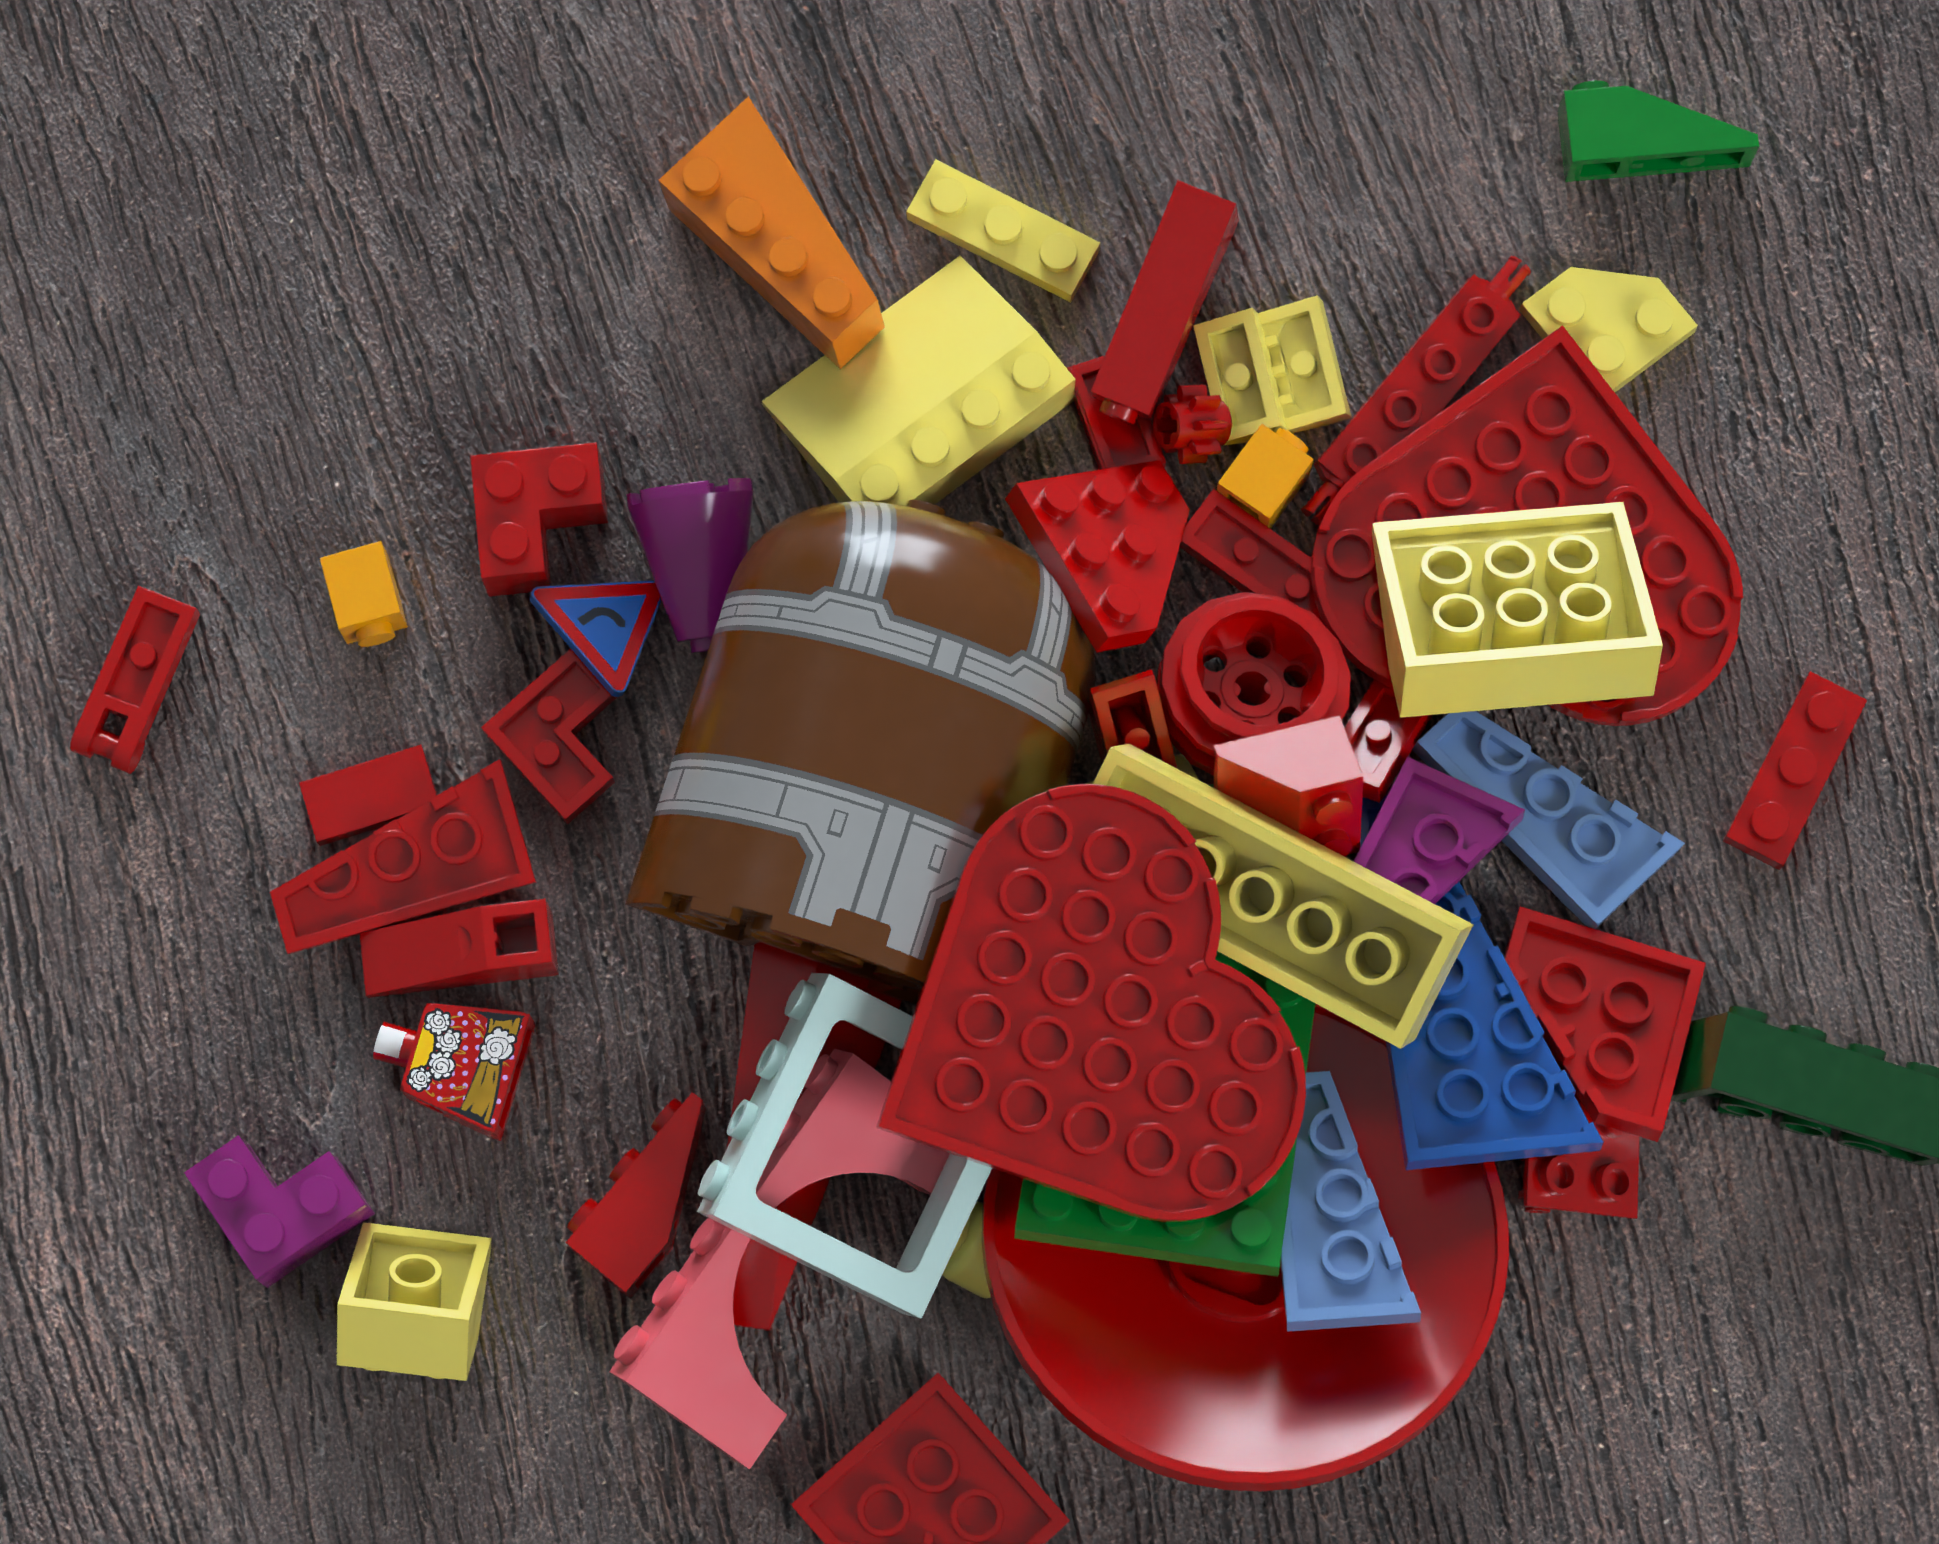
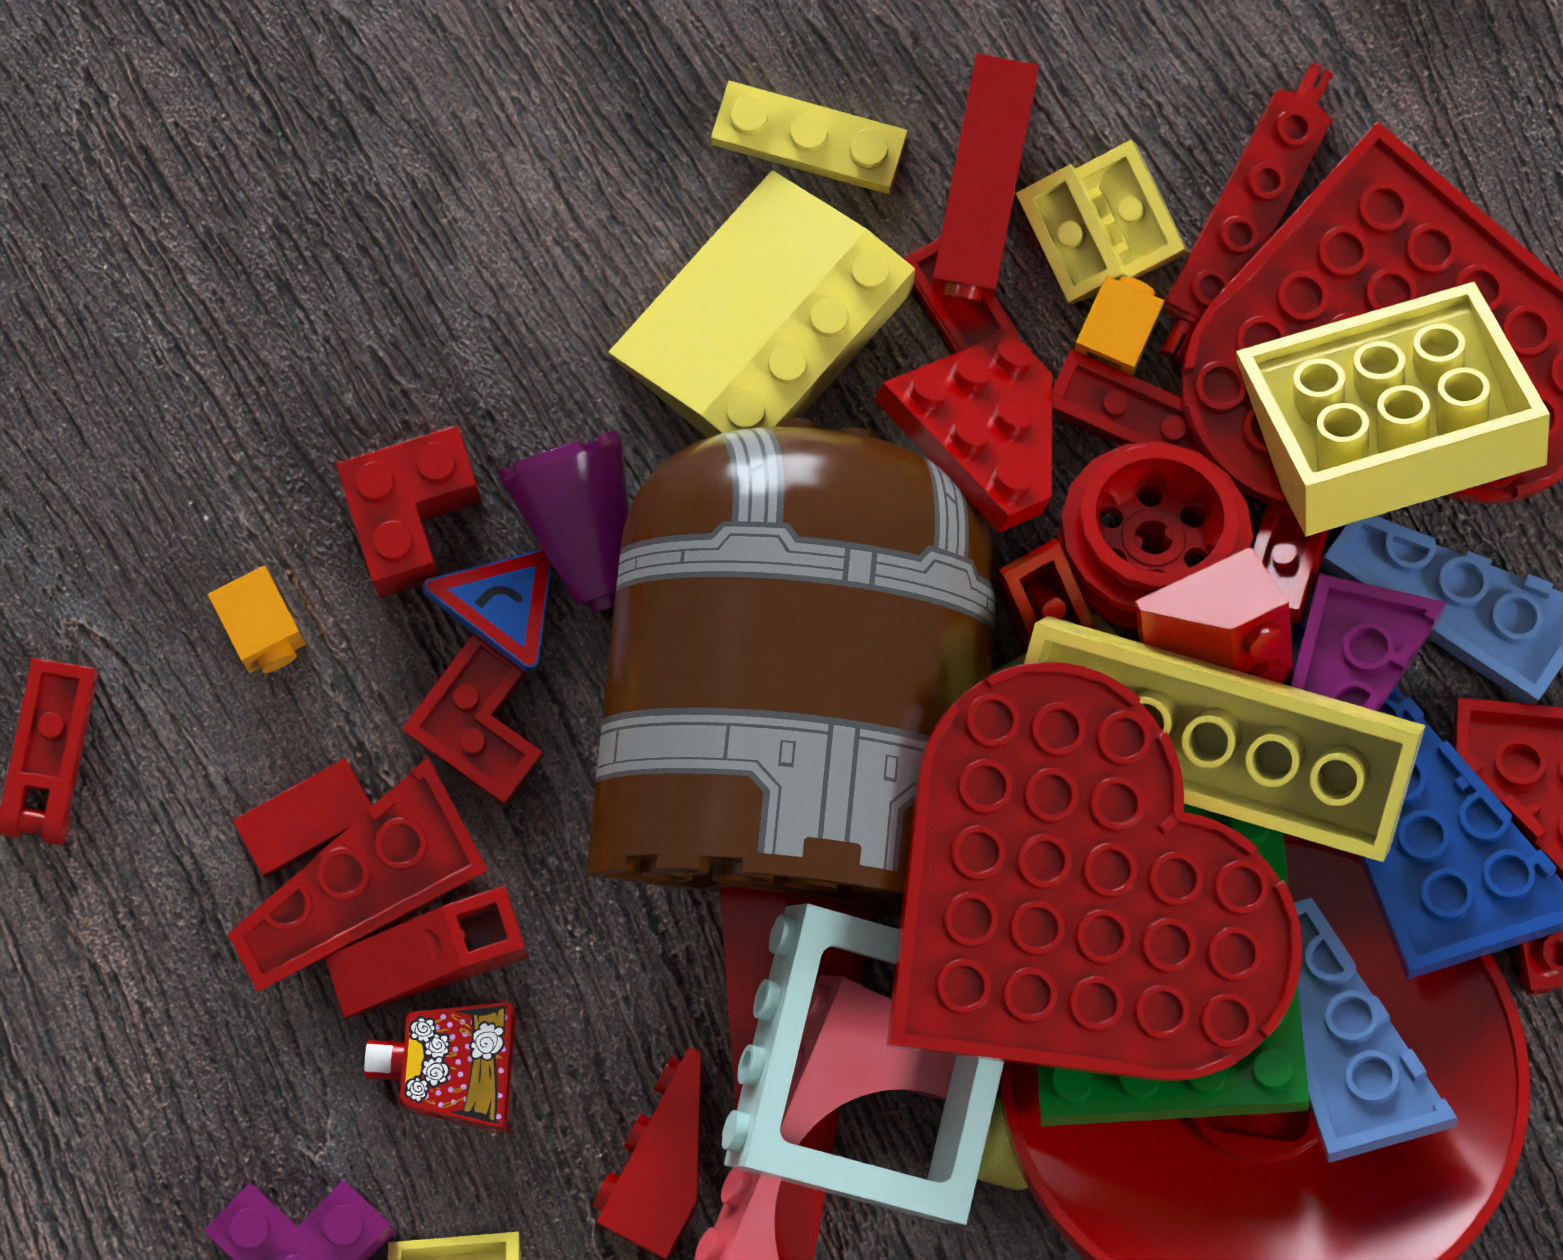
camera: 10 degrees left, 0 degrees up
orange wedge [659,96,885,369] -> none
red gear [1153,384,1232,464] -> none
light yellow plate [1519,267,1698,392] -> none

